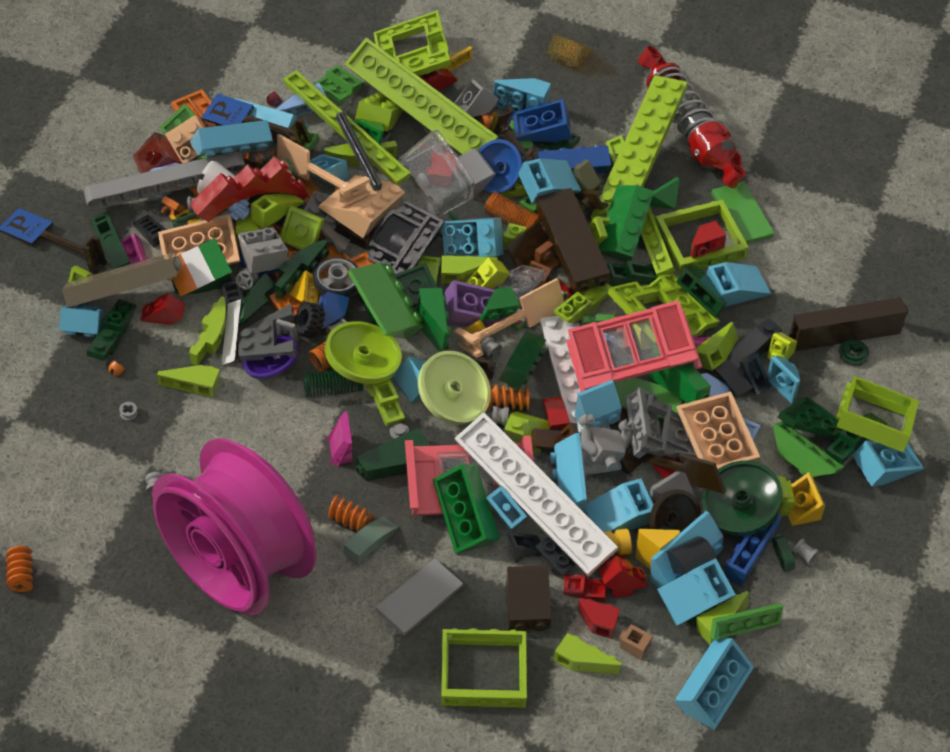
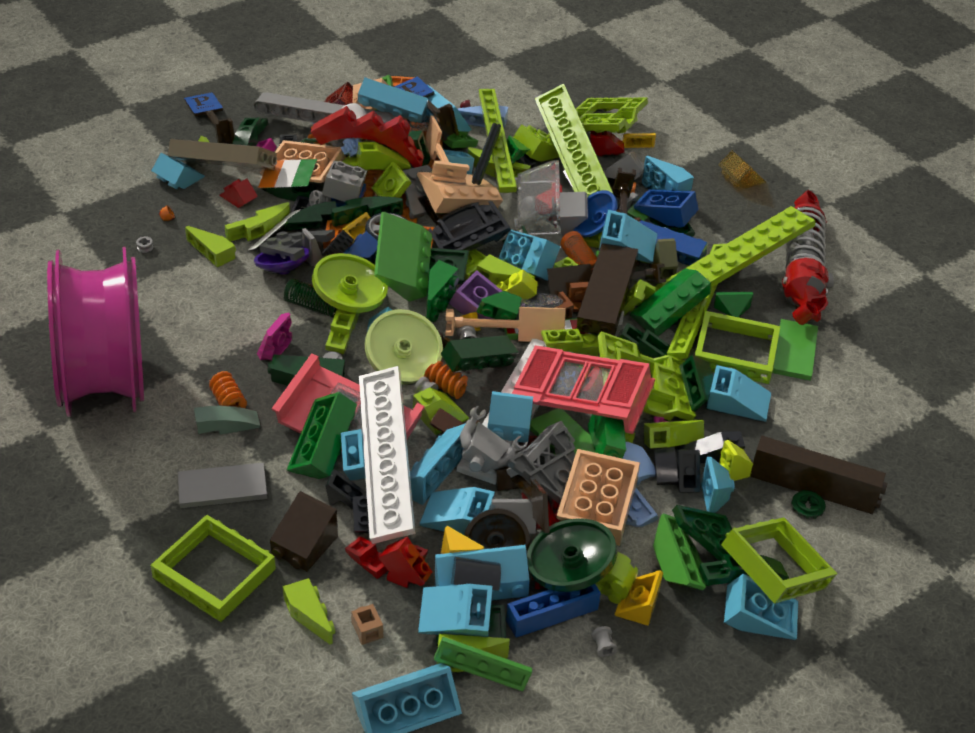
camera: 35 degrees right, 10 degrees down
dark green slope [87,299,136,361] -> none
bright green slope [314,65,364,105] -> none
red slope [542,396,570,430] -> none
red slope [578,598,620,639] -> none
yellow wheel [602,529,632,557] -> none
red slope [691,221,726,259] -> none
dark green beam [772,535,795,572] -> none

